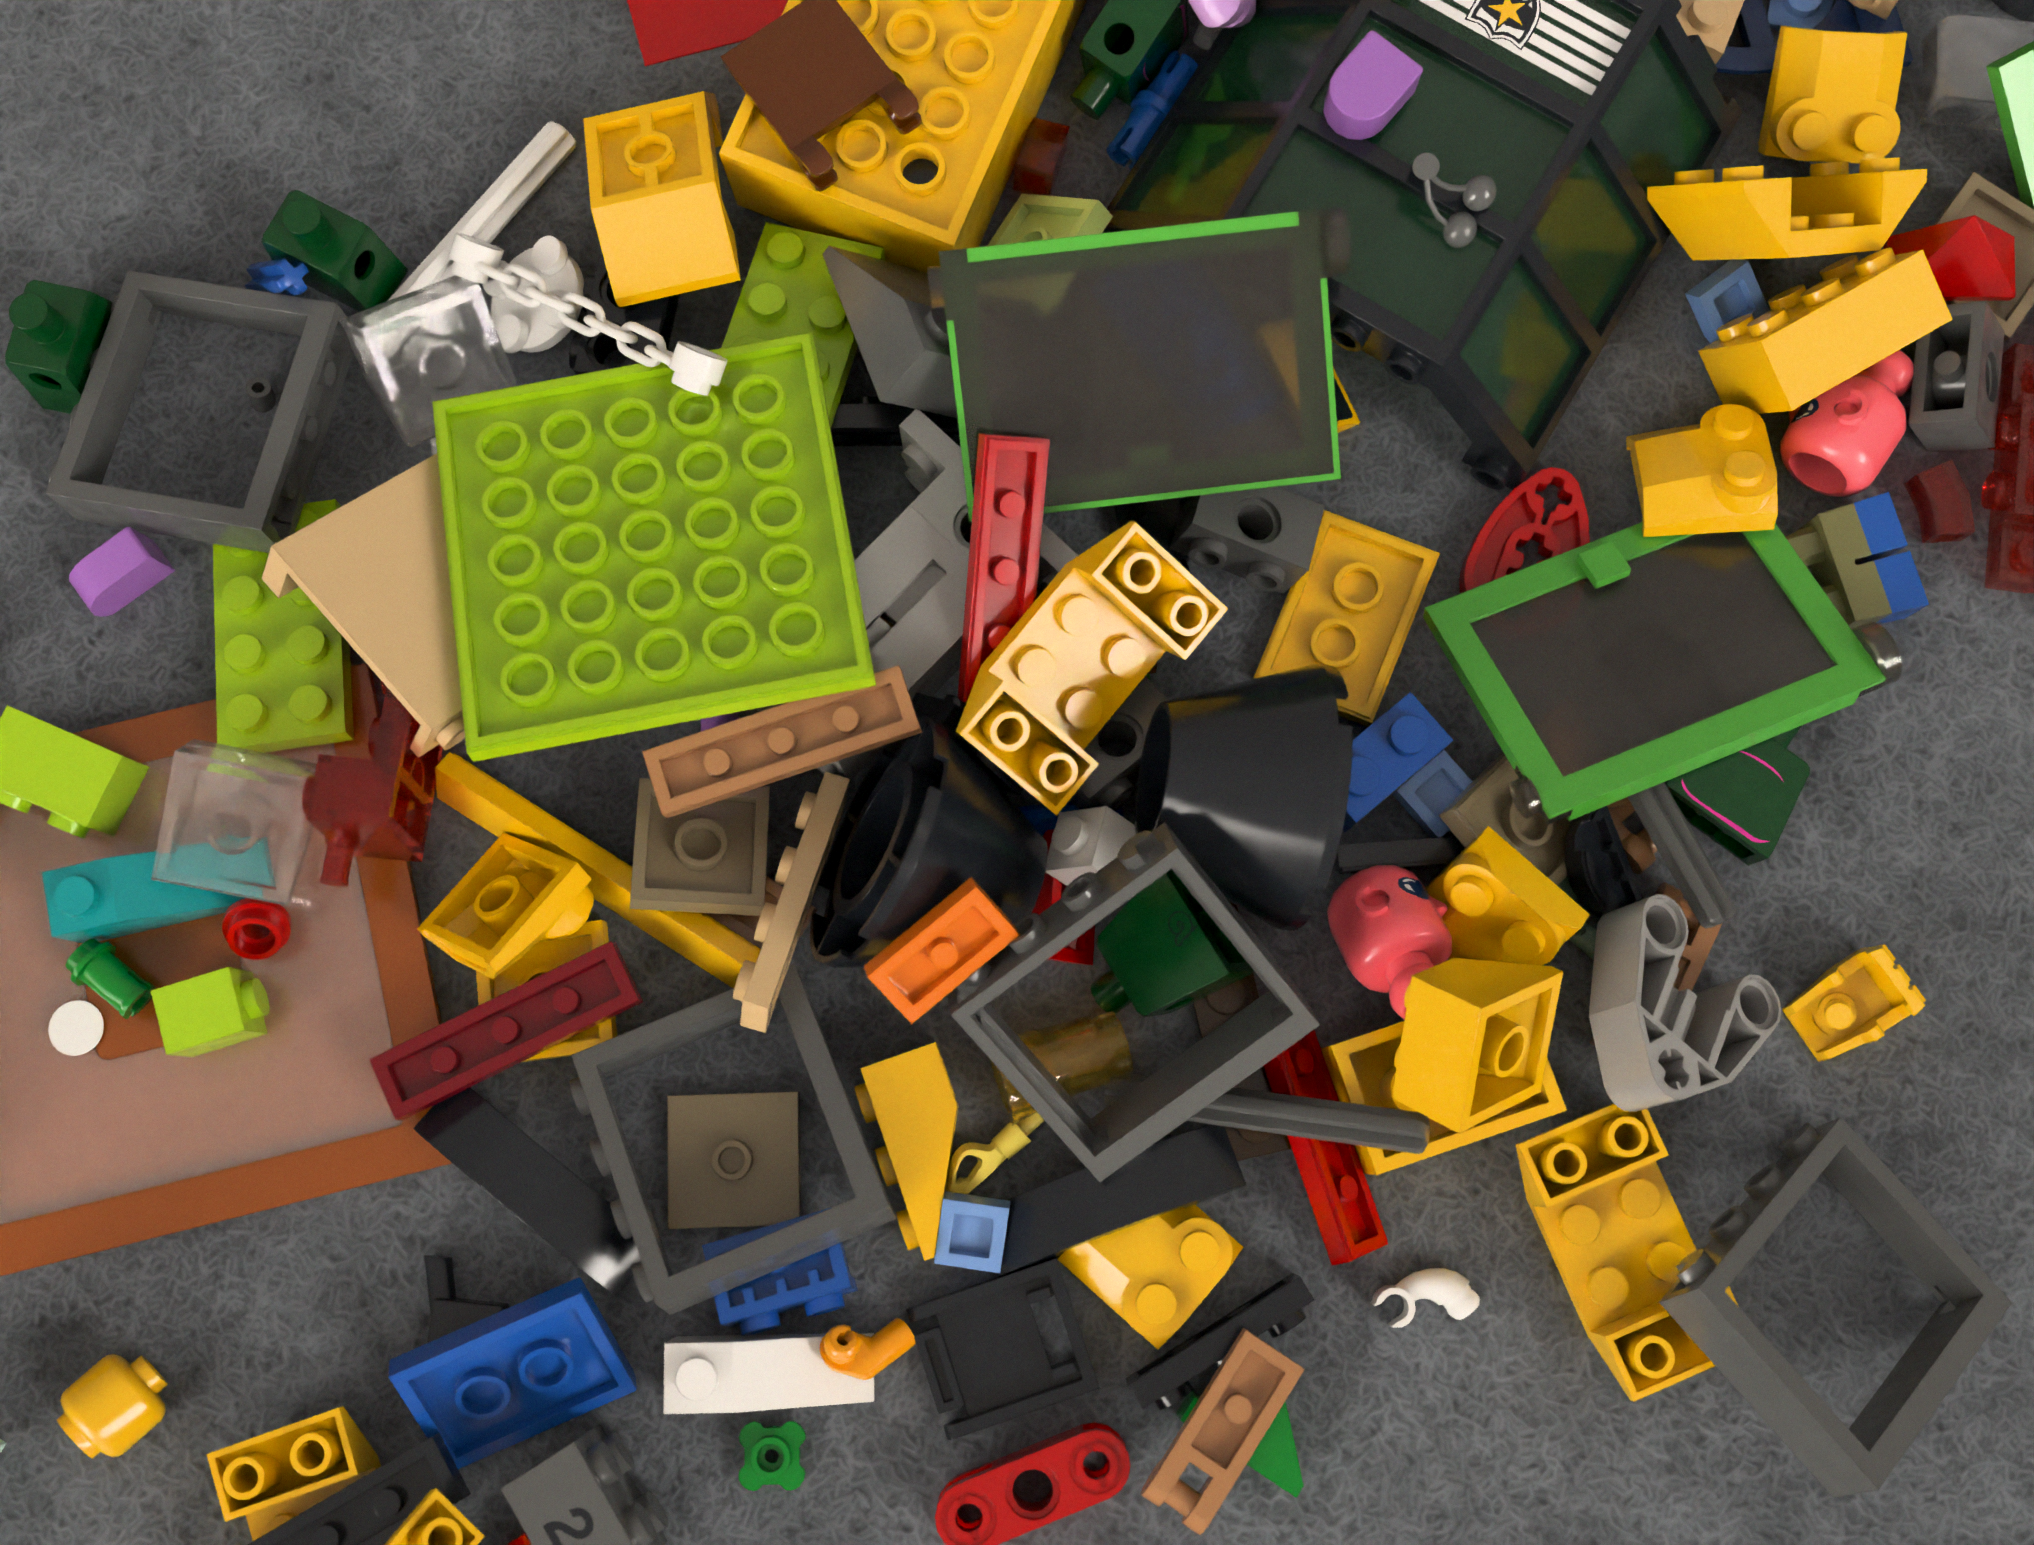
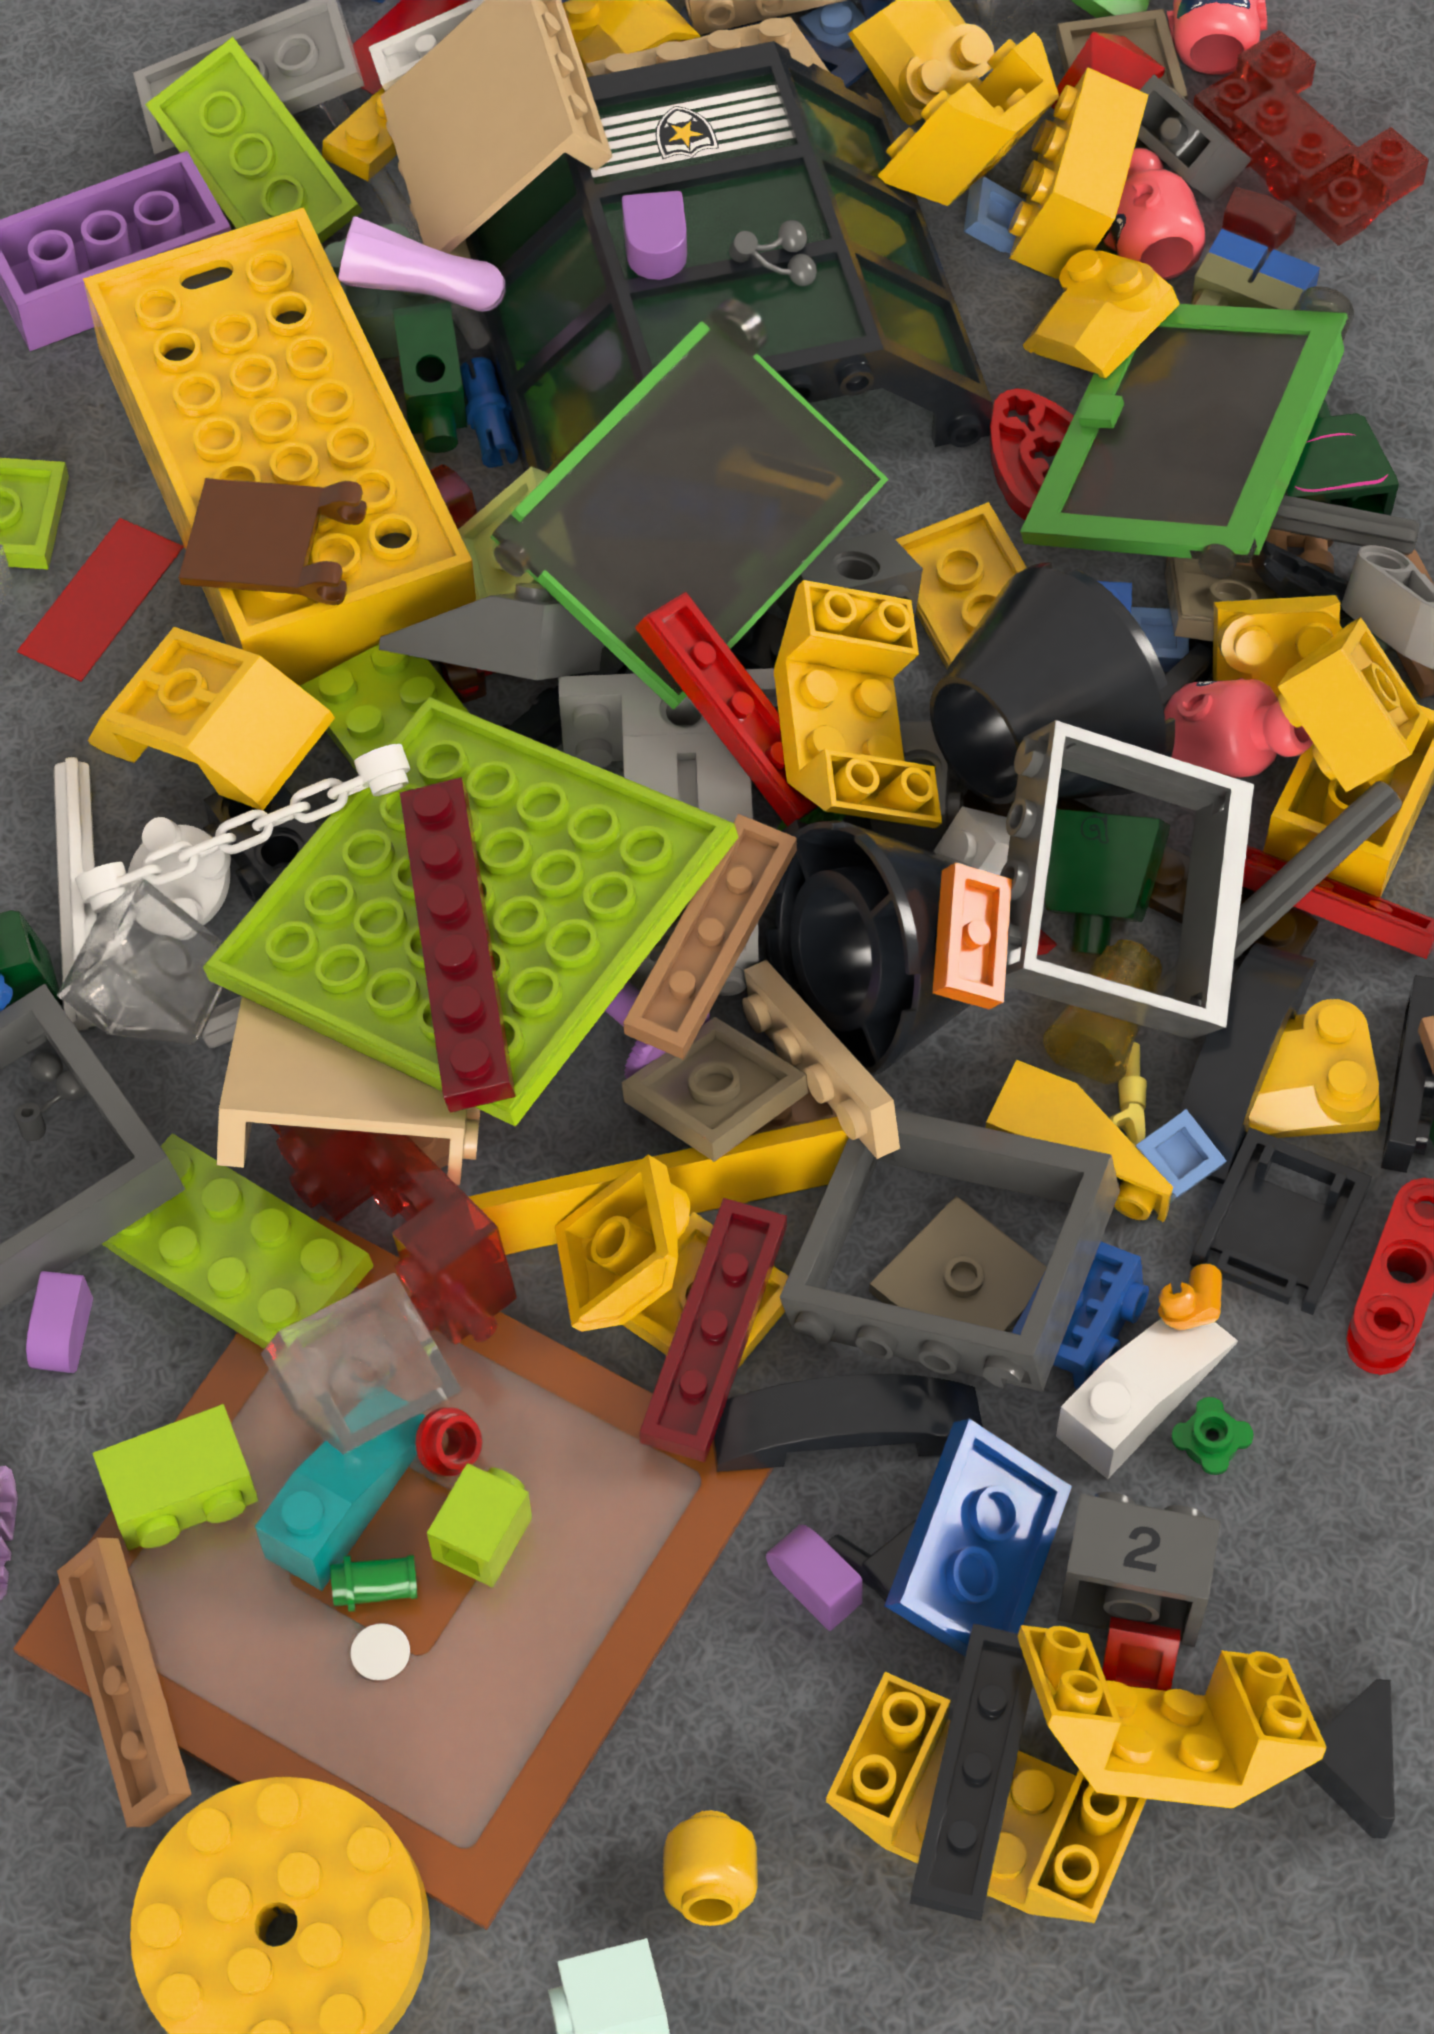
camera: 45 degrees left, 20 degrees down
none -> dark red plate [400,777,516,1113]
none -> medium lavender piece [766,1524,862,1631]

